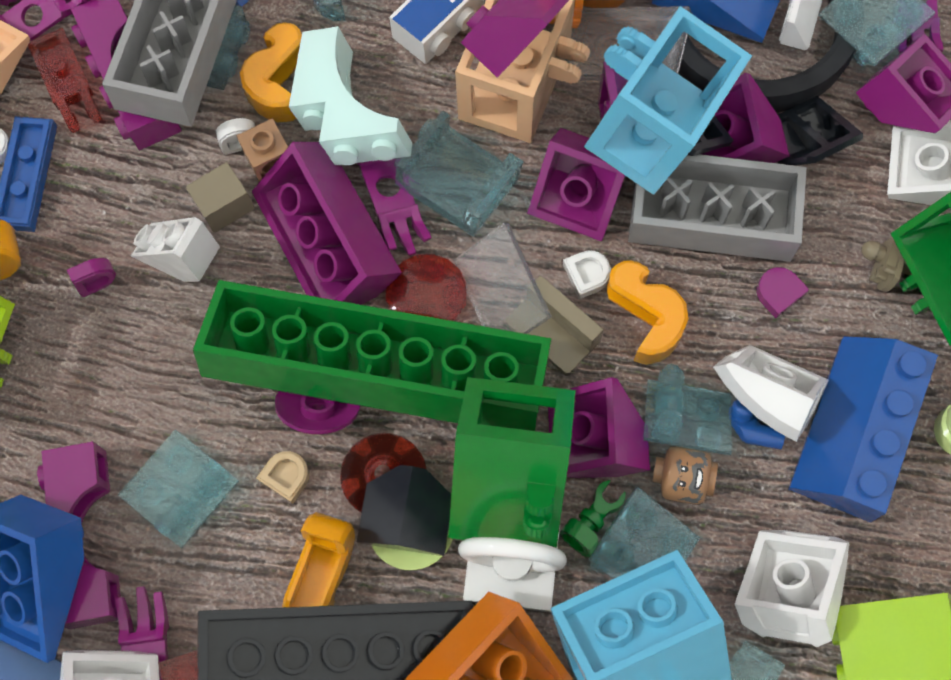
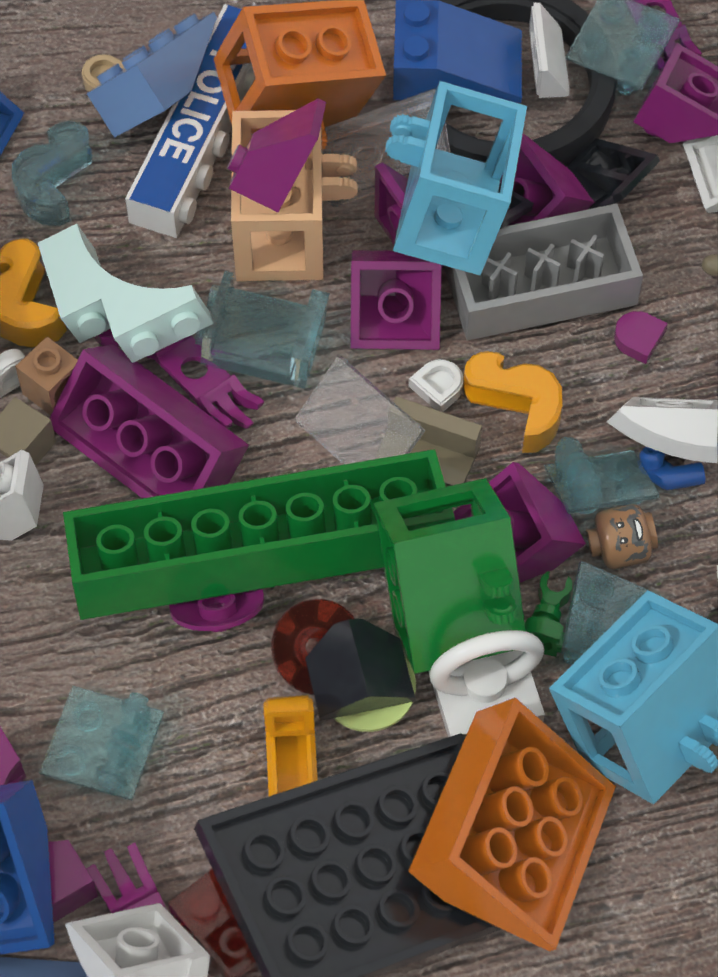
camera: 25 degrees left, 10 degrees down
tan tile [256,451,310,504] -> none
clear red dish [386,254,467,321] -> none

